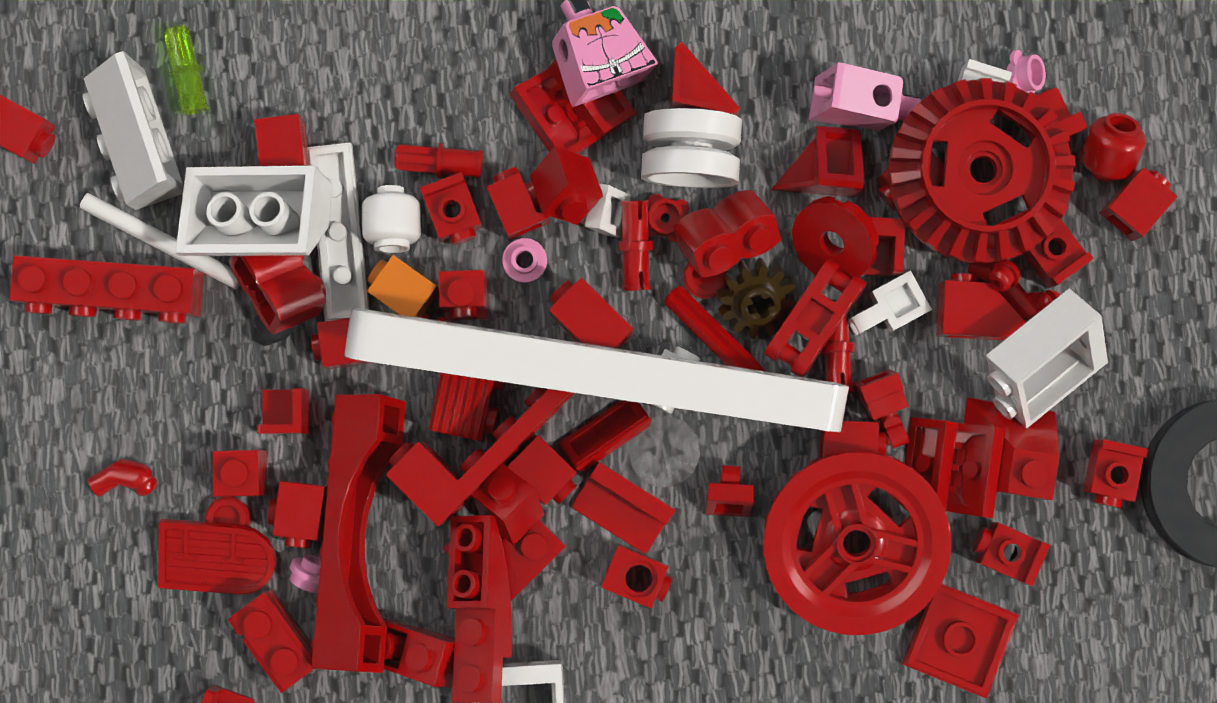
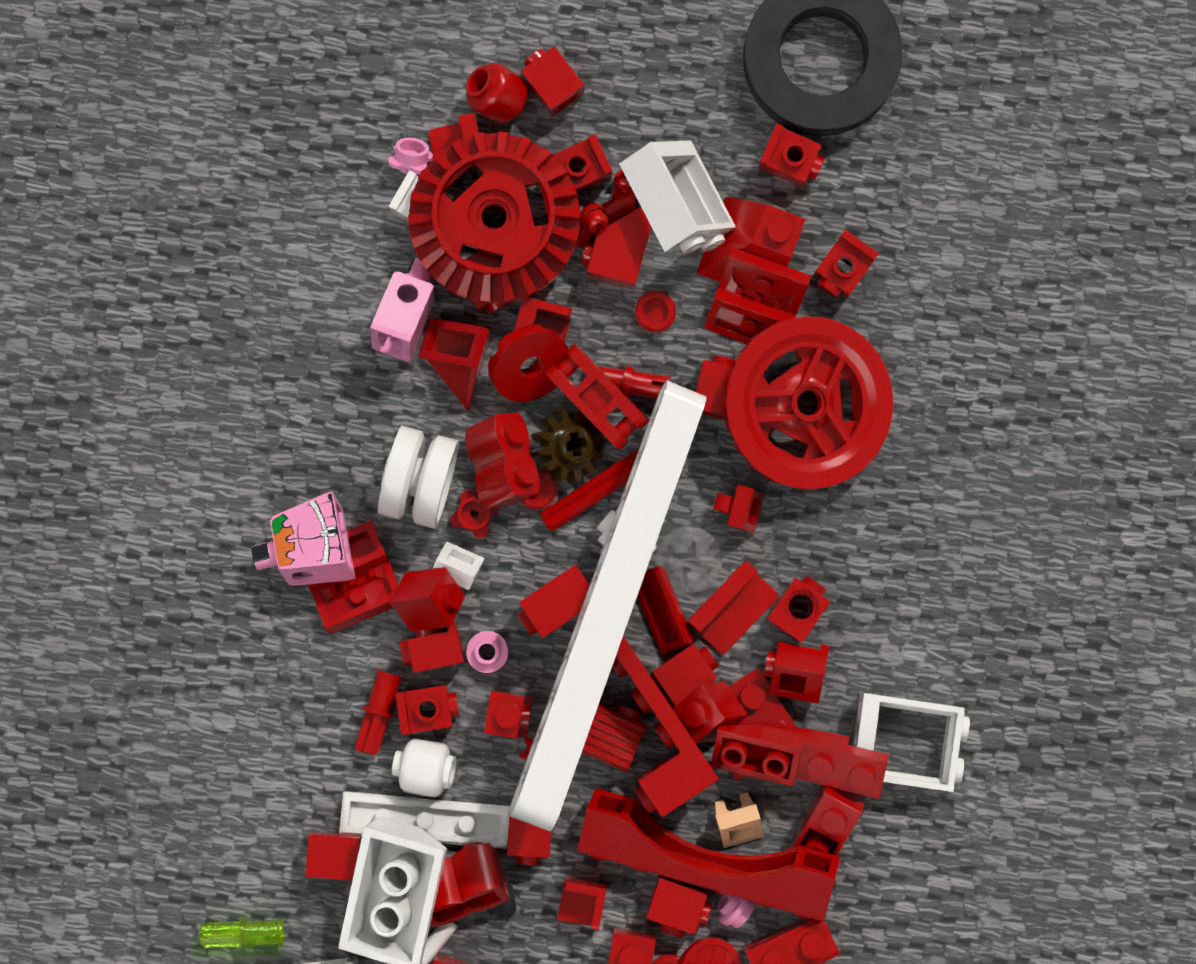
camera: 80 degrees left, 0 degrees up
orange brick [367,255,439,318] -> none
red pin [618,200,653,291] -> none
red slope [670,42,741,116] -> none
white plate [848,271,932,336] -> none
red piece [853,369,910,449] -> none
red tile [901,584,1019,699] -> none
none -> red tile [635,291,676,333]
none -> light nougat tile [715,793,764,848]
none -> red brick [764,642,830,704]

